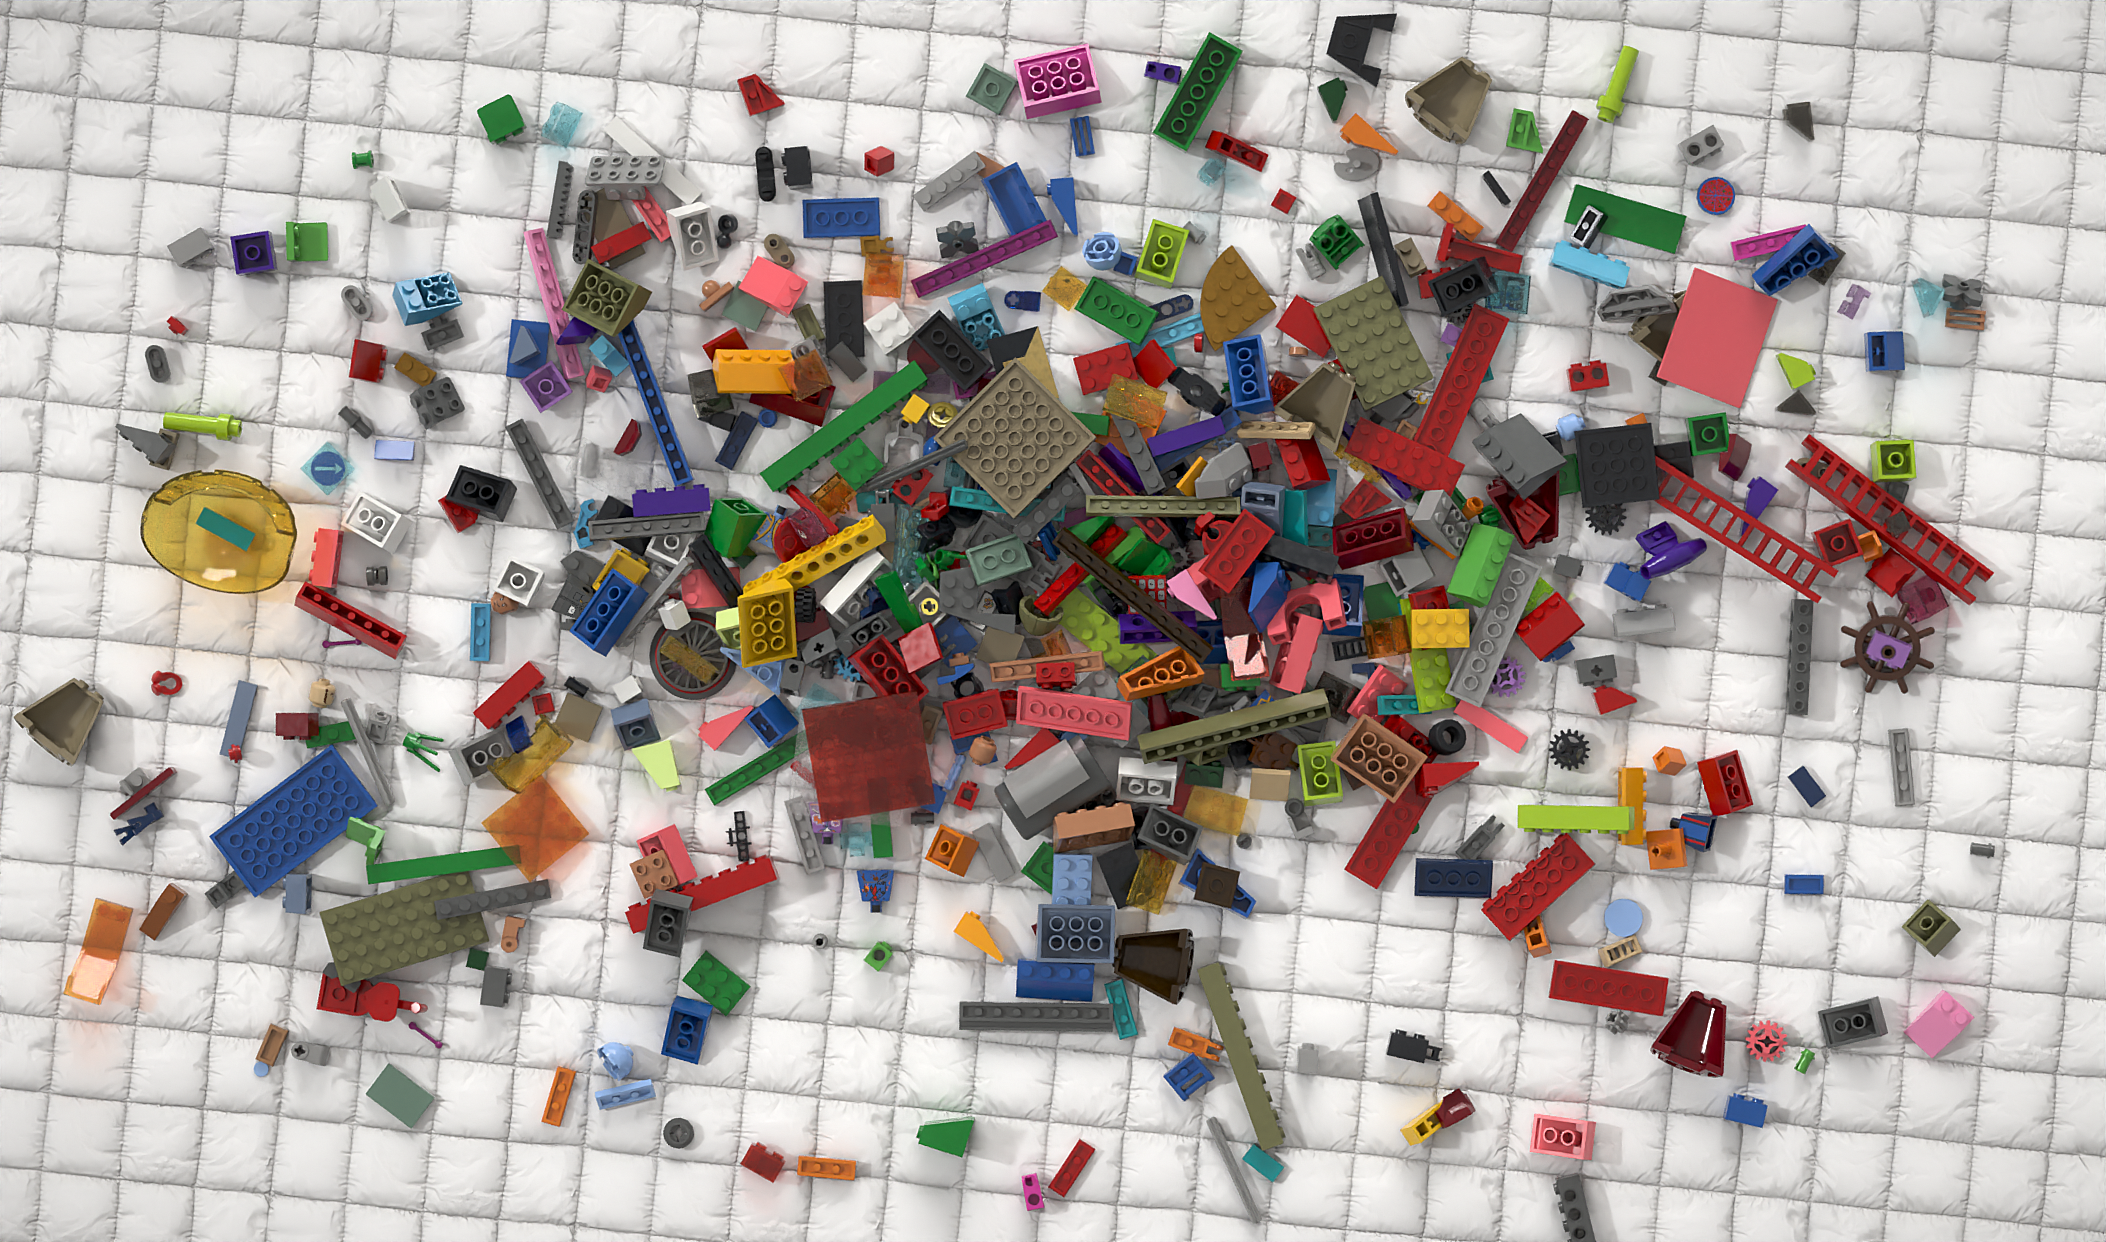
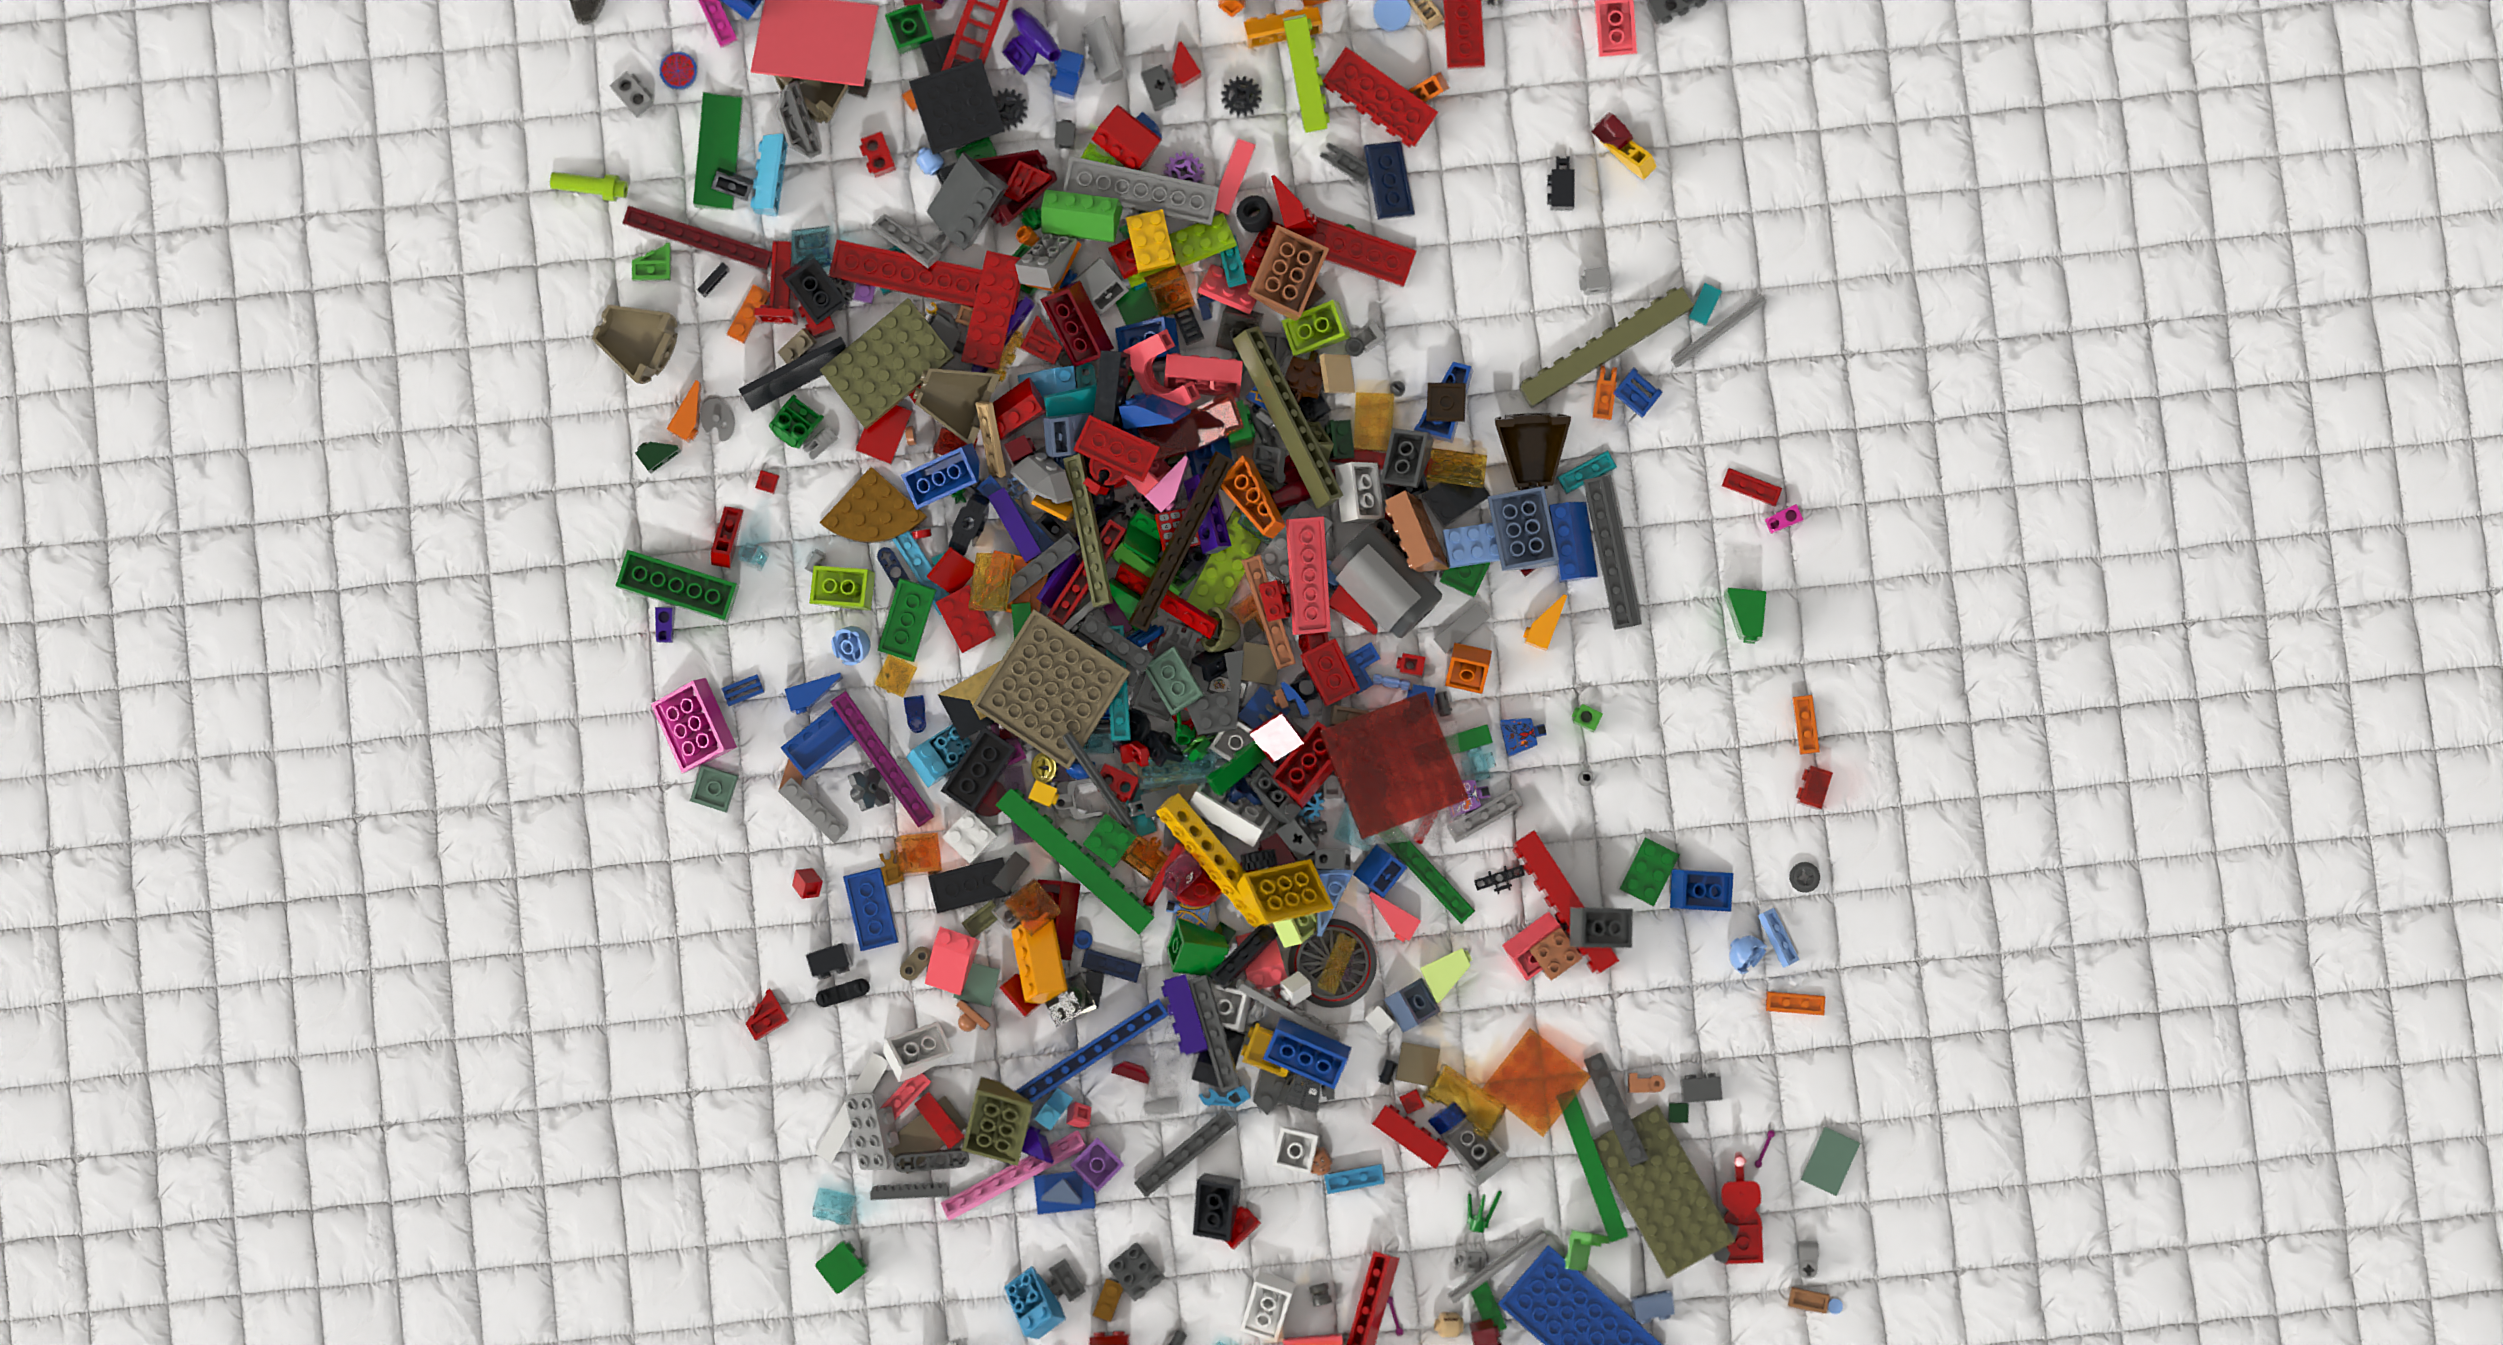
camera: 100 degrees left, 5 degrees down
slope [374,440,415,461] -> none
black plate [717,214,738,249] -> none
light yellow bush [921,598,938,615] -> none
nougat head [969,736,997,766] -> none
blue panel [1113,251,1138,277] -> none
black wing [1326,13,1397,88] -> none
none -> light grey tile [872,214,941,268]

